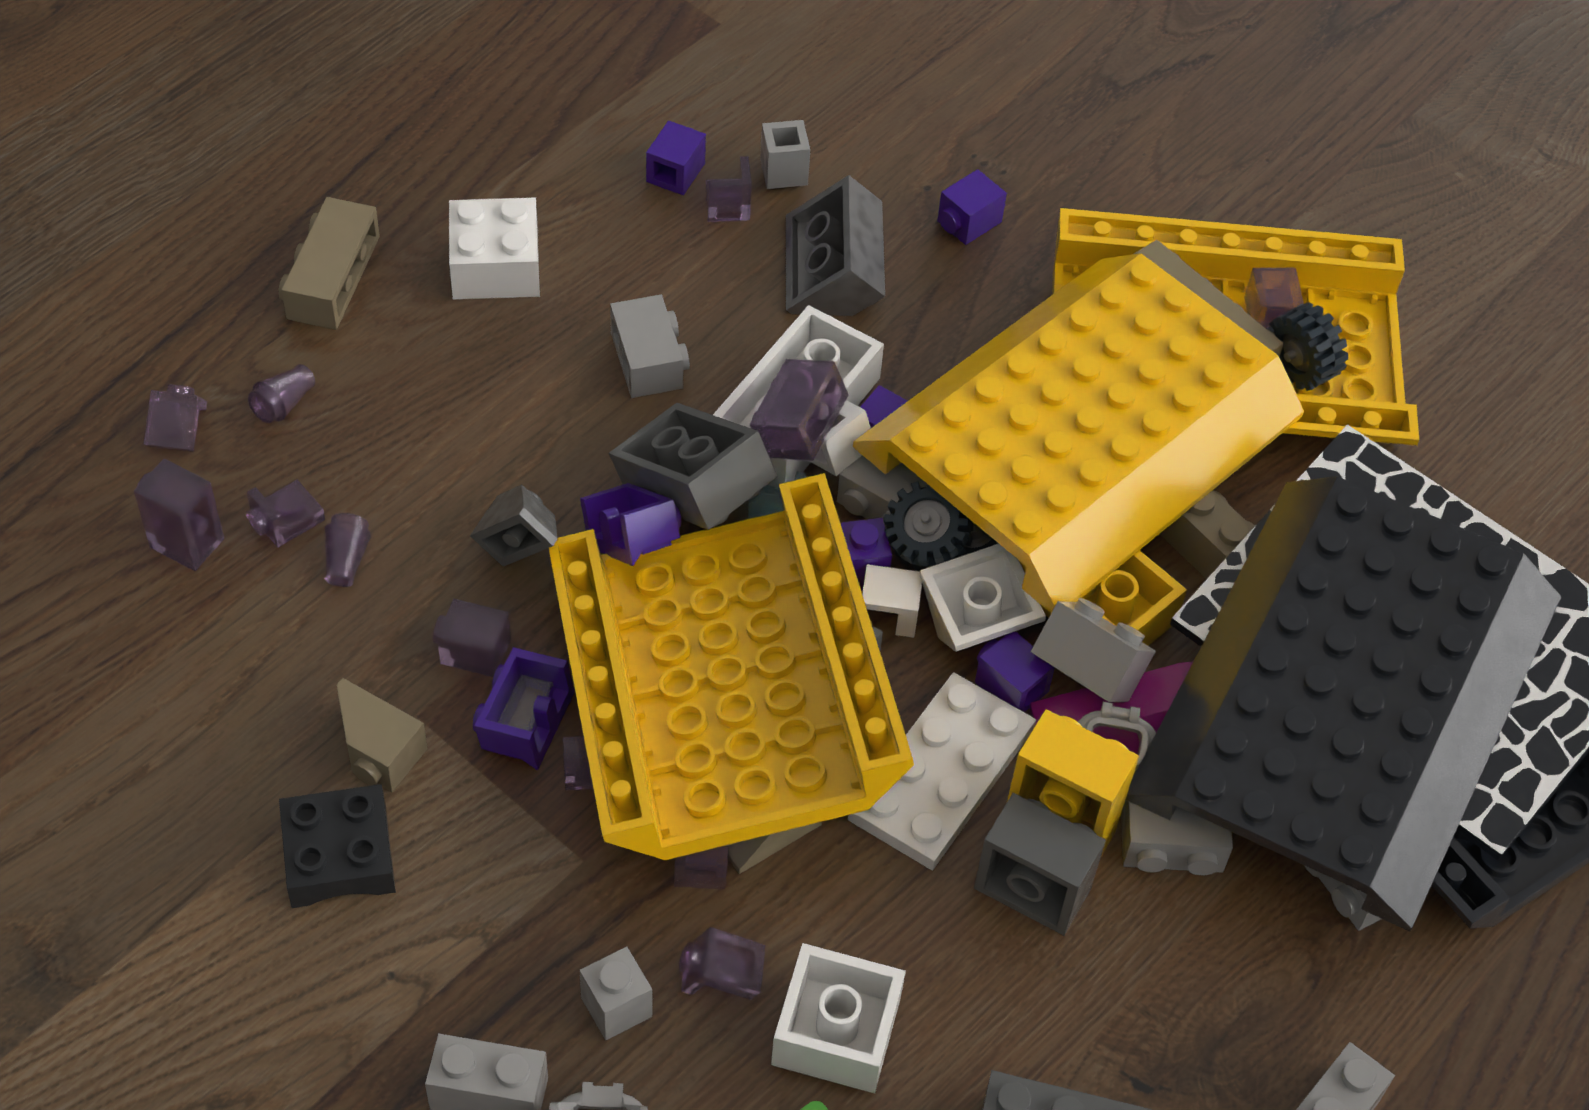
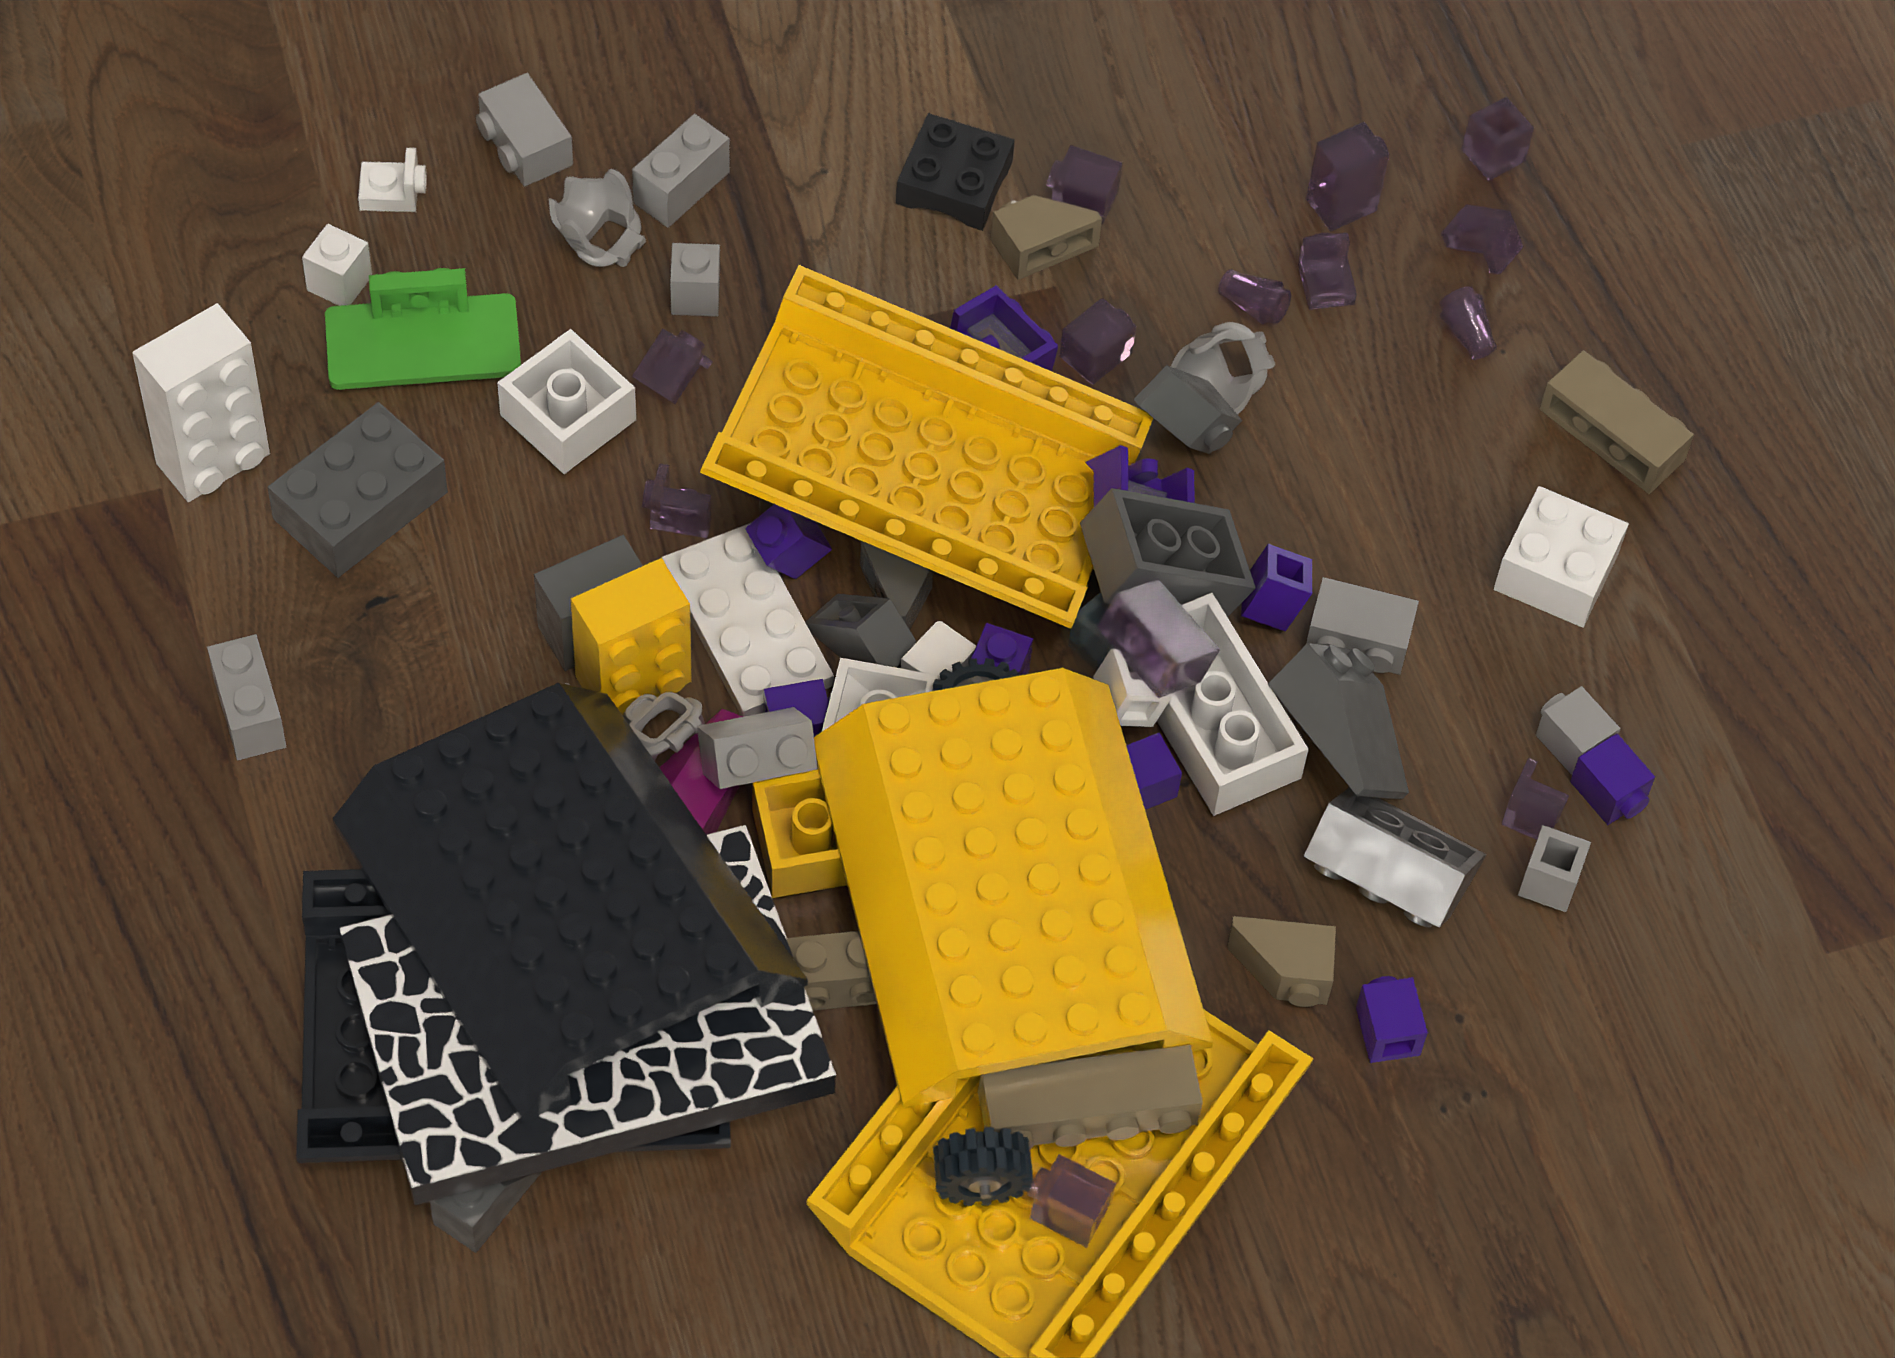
camera: 120 degrees right, 5 degrees up
none -> bracket [642,464,711,538]
none -> dark grey slope [805,594,917,668]
none -> brick [1047,145,1123,225]
none -> light grey helmet [1171,322,1275,415]
none -> dark tan slope [1227,916,1336,1007]
none -> dark purple brick [1241,544,1312,631]
none -> dark grey slope [1268,643,1409,799]
none -> brick [1462,97,1534,180]
none -> light grey brick [1536,686,1621,775]

